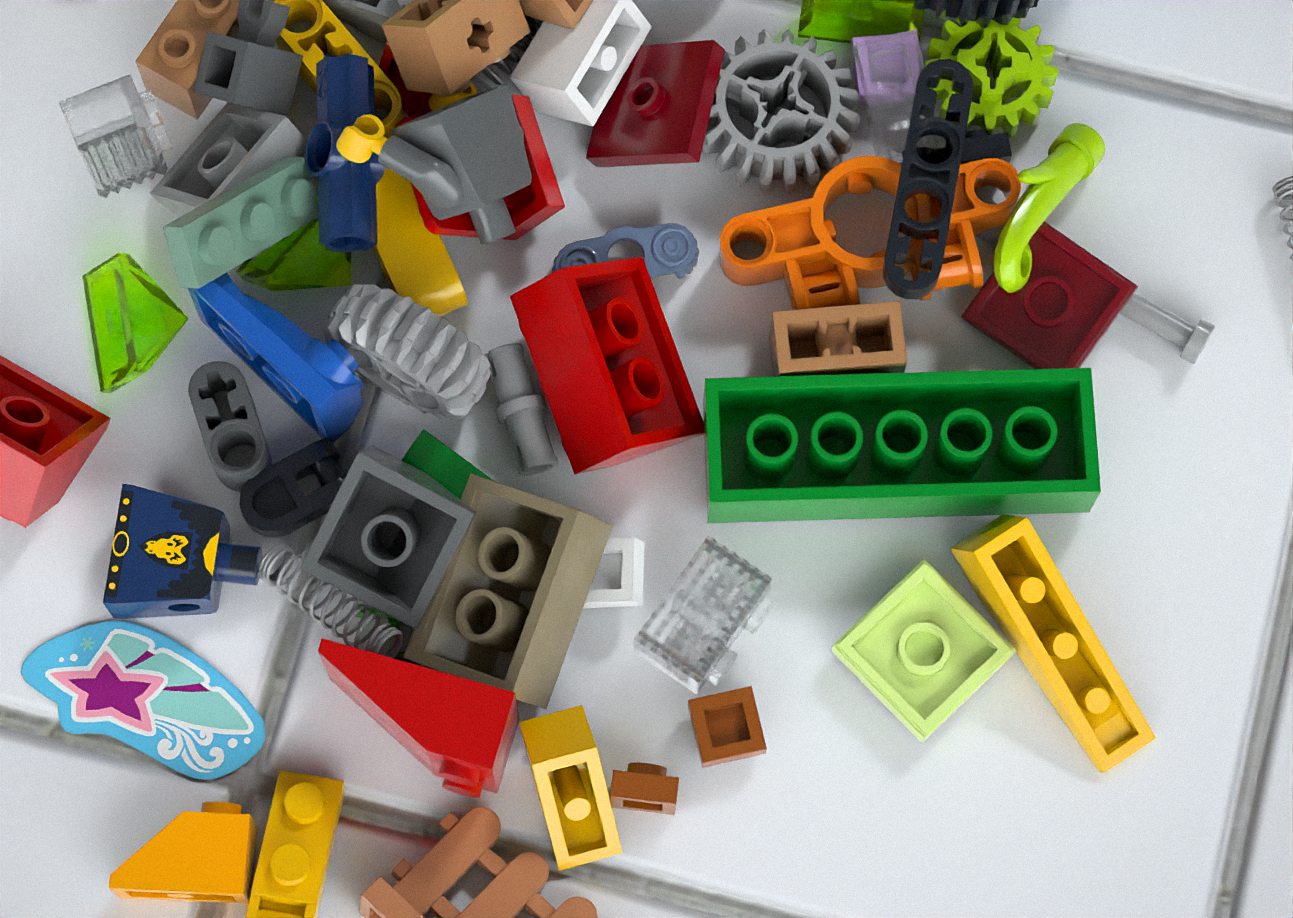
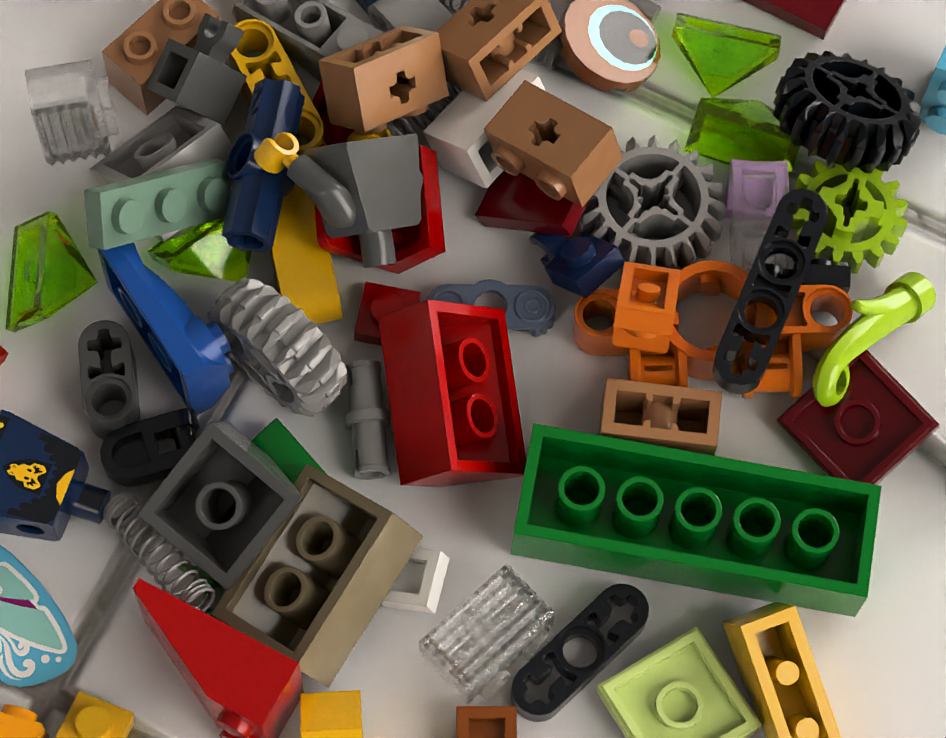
camera: 10 degrees right, 5 degrees down
none -> red plate [354,282,421,346]
none -> medium nougat brick [484,80,623,207]
none -> black beam [511,584,649,722]
none -> dark blue plate [529,232,625,298]
none -> orange slope [612,261,681,354]

